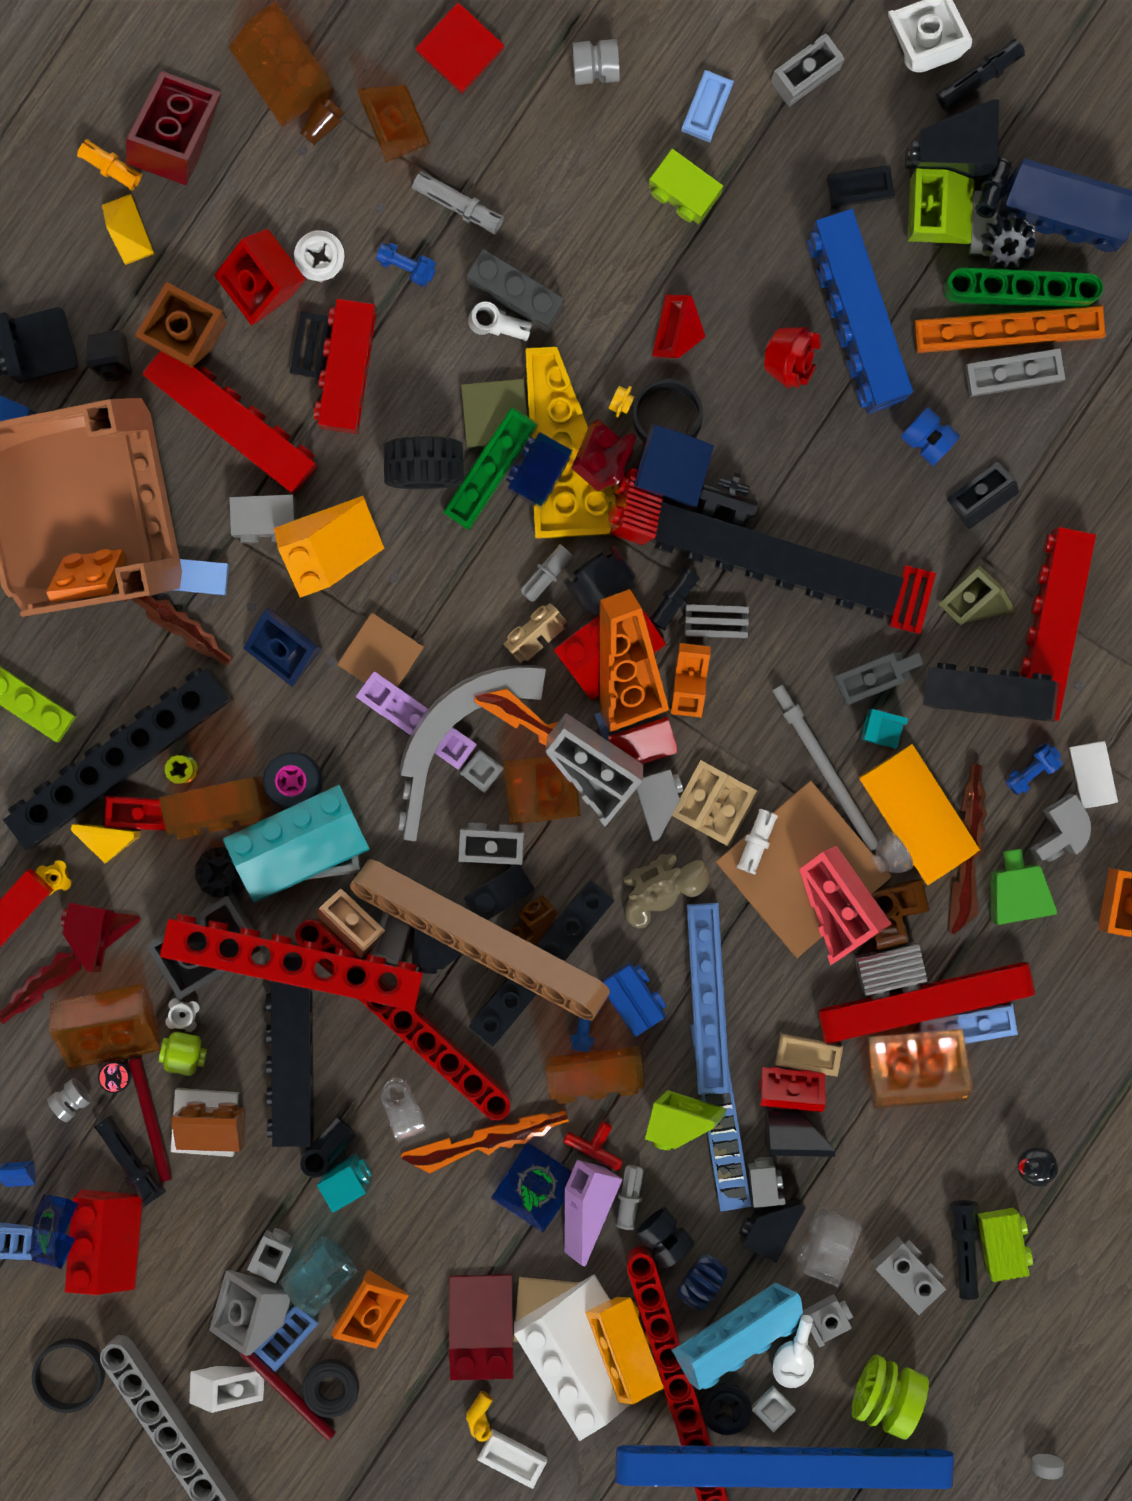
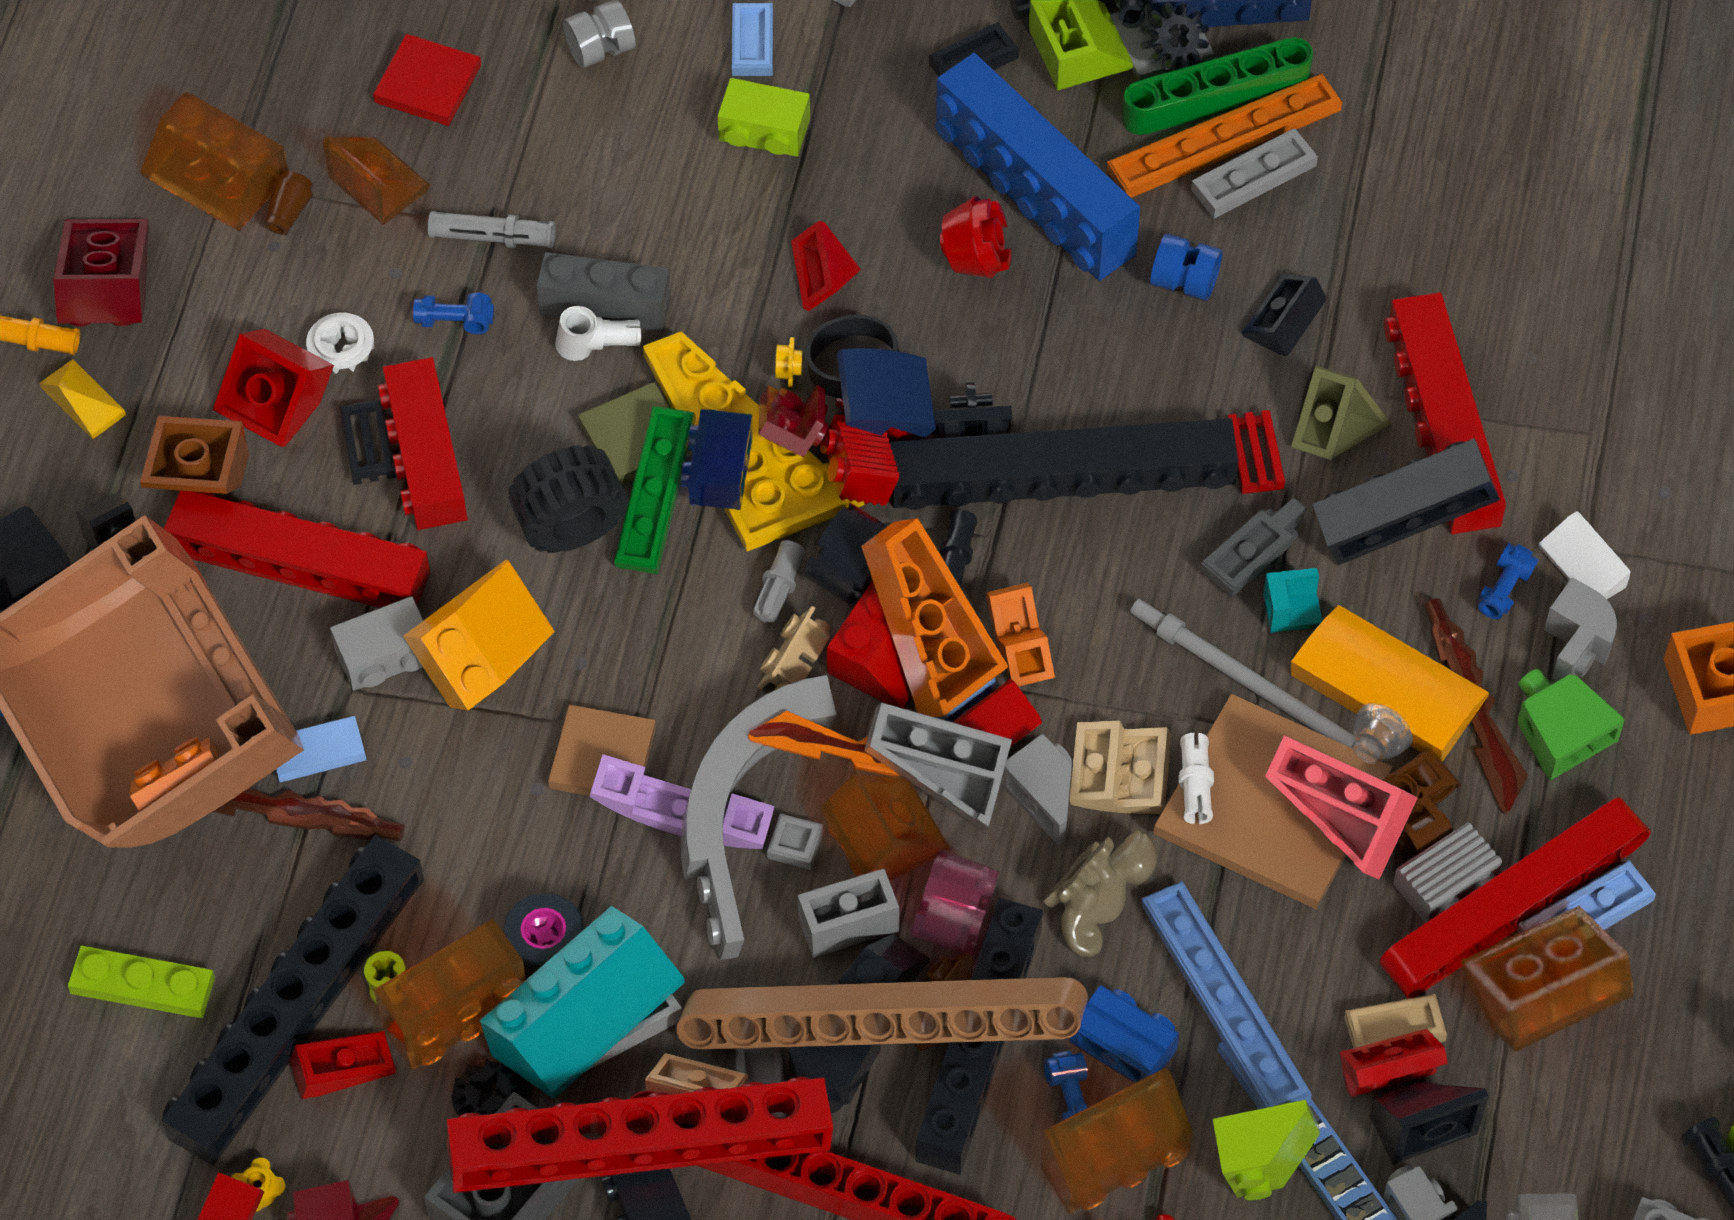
camera: 25 degrees left, 30 degrees down
yellow slope [71,823,141,864] -> none
dark blue slope [243,607,323,687] -> none
light grey tile [685,604,749,639] -> none
none -> clear pink brick [910,850,1000,955]

